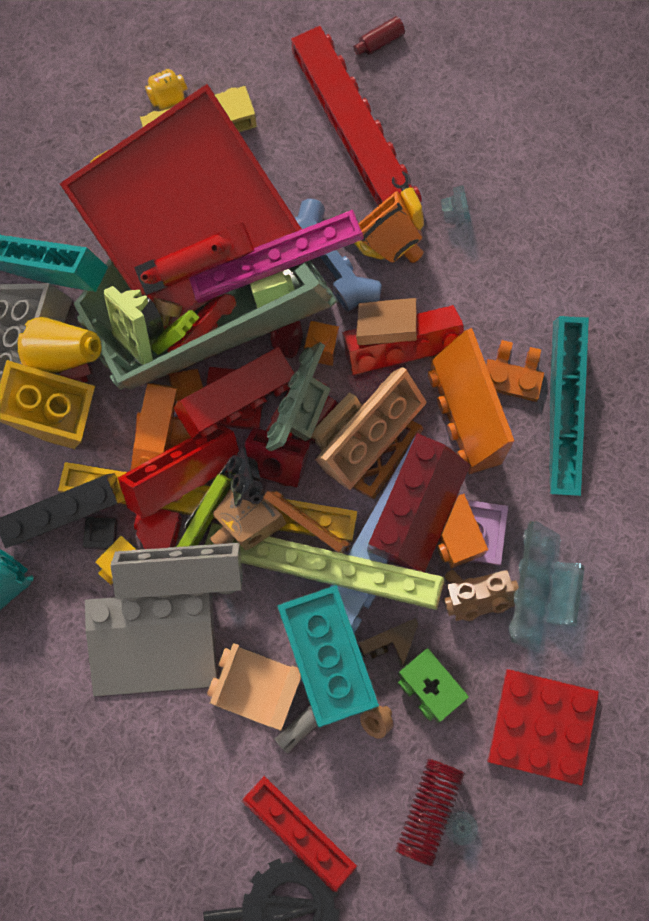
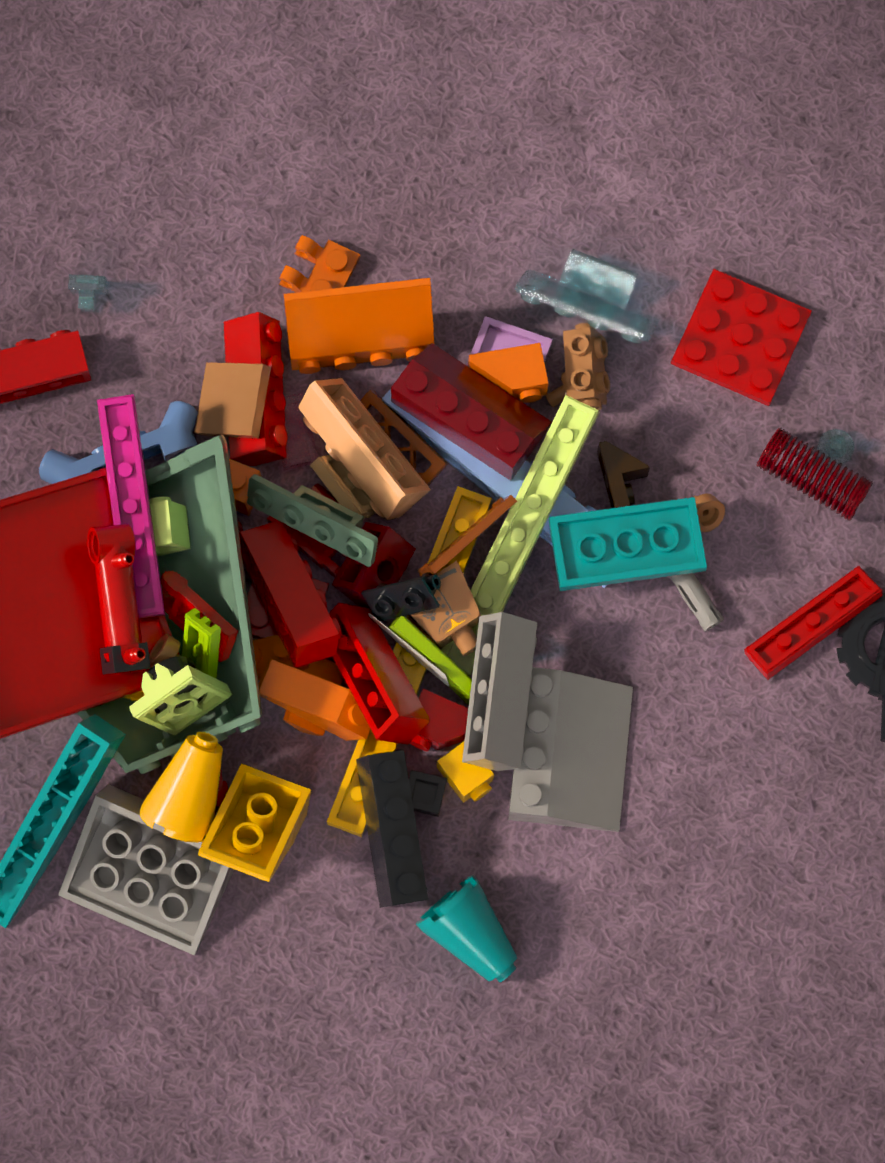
camera: 85 degrees left, 0 degrees up
light nougat panel [207,643,301,731] -> none
orange torso [354,171,424,263] -> none
bright green brick [398,648,469,723] -> none
teal slope [549,316,589,496] -> none

